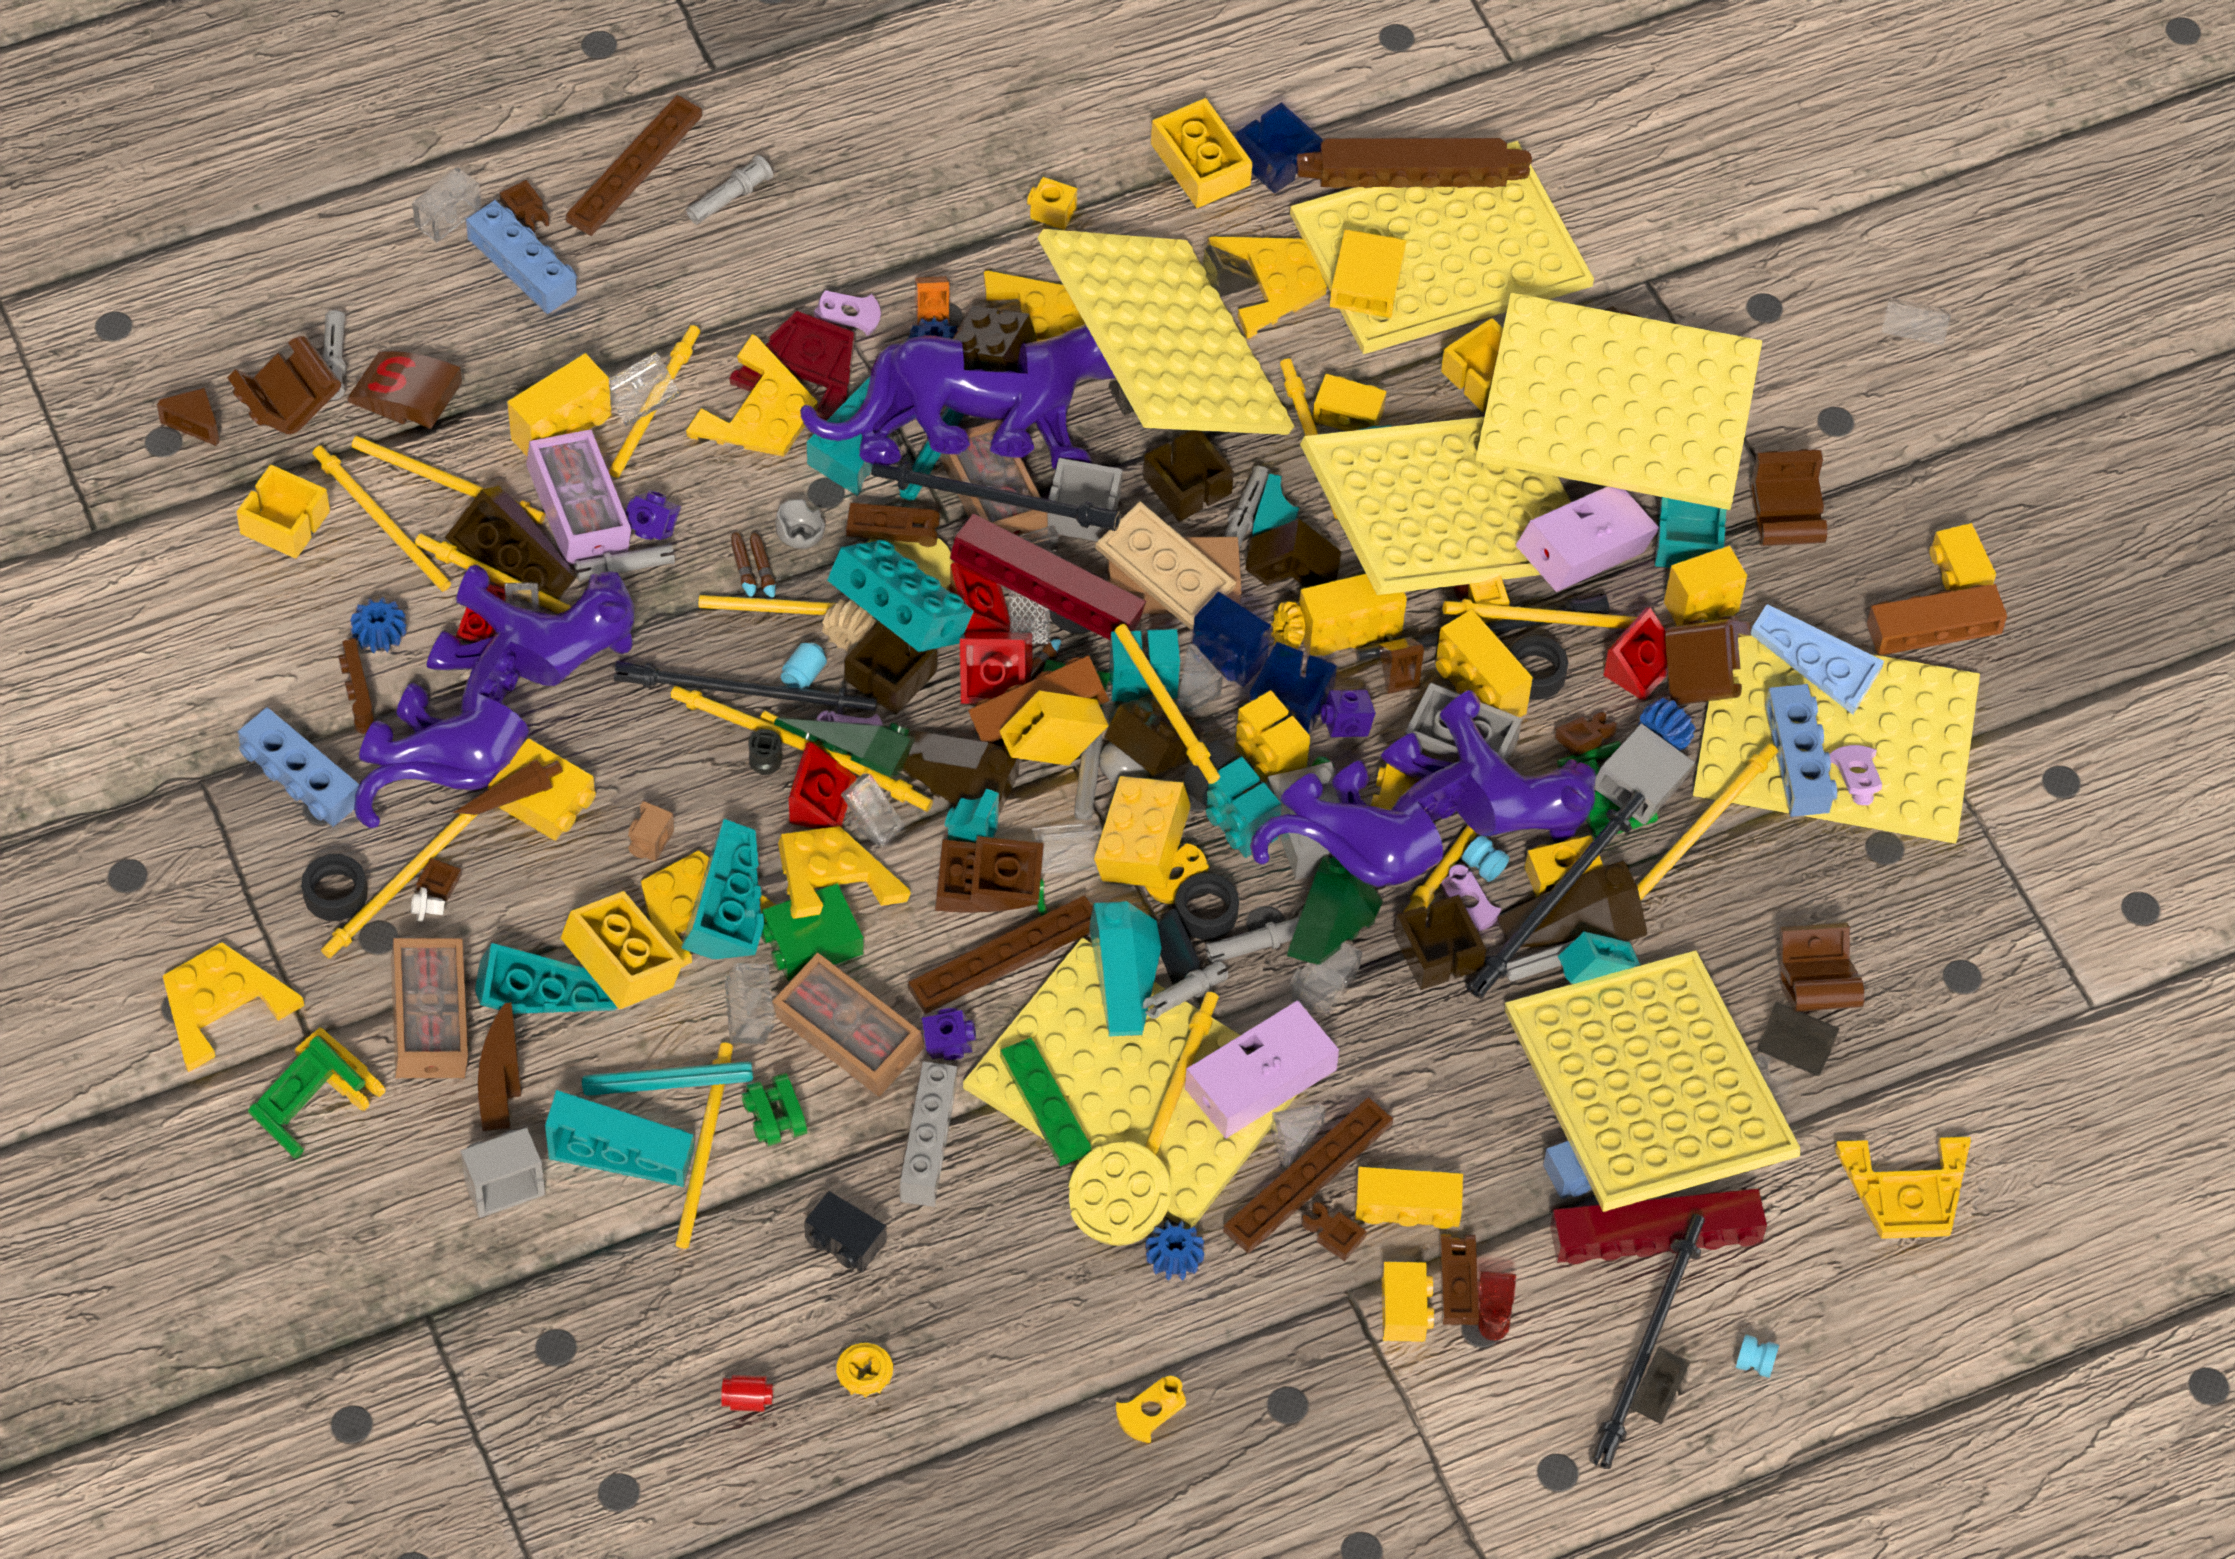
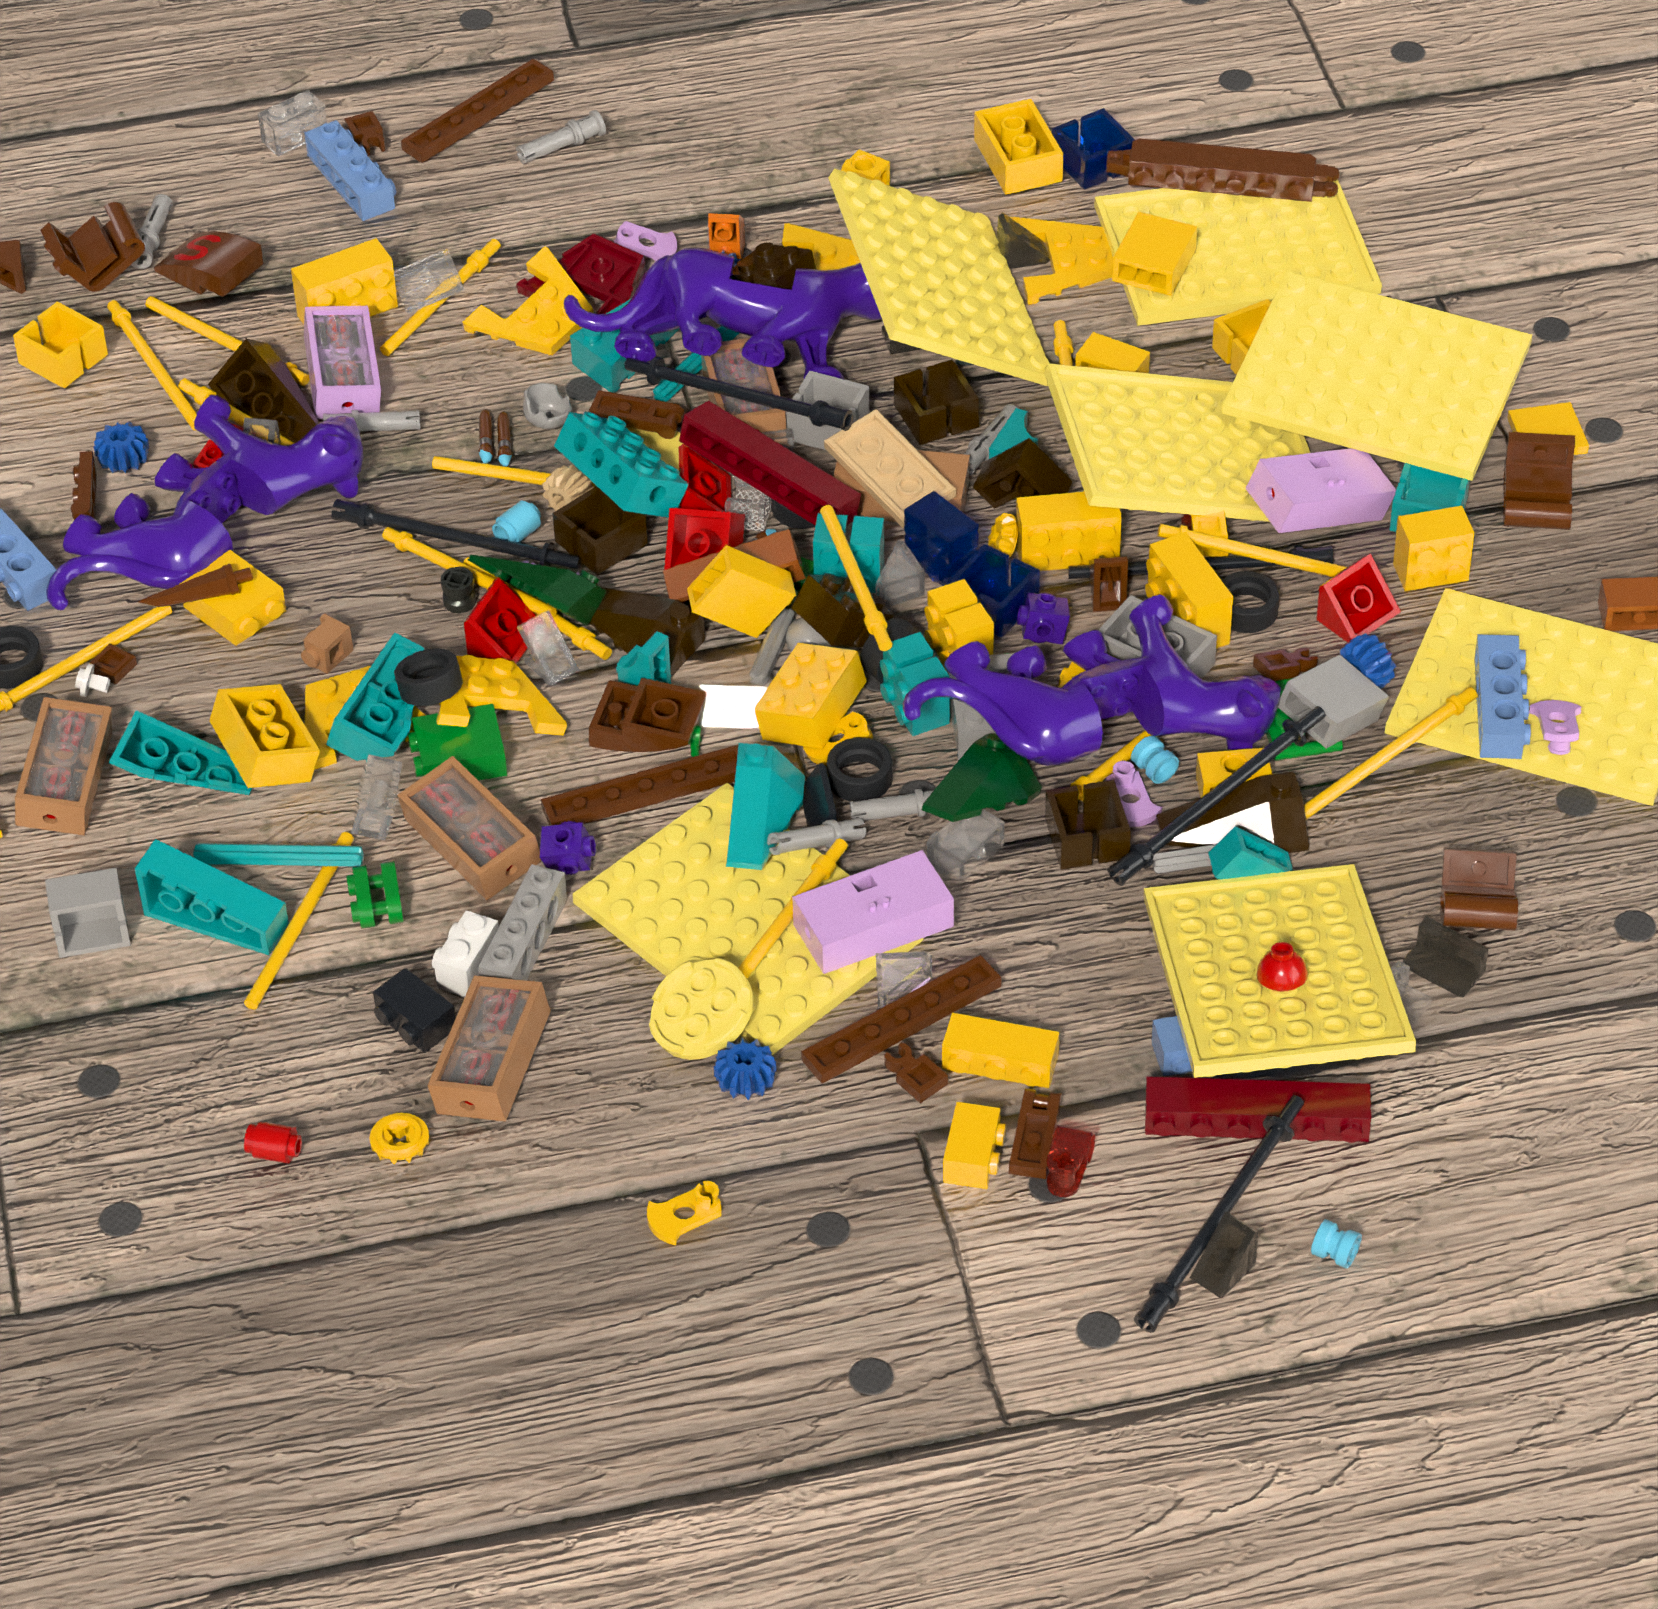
camera: 15 degrees right, 10 degrees down
reddish brown slope [478,1003,521,1131] -> none
dark purple brick [626,490,681,540] -> none
green plate [1000,1038,1091,1167] -> none
reddish brown piece [1665,616,1751,705] -> none
light blue wing [1751,604,1884,715] -> none
yellow wing [1835,1137,1971,1239] -> none
none -> black tyre [394,648,463,706]
none -> brick [427,975,550,1122]
none -> white brick [432,910,499,998]
none -> red brick [1256,942,1308,992]
none -> yellow tile [1507,402,1589,455]

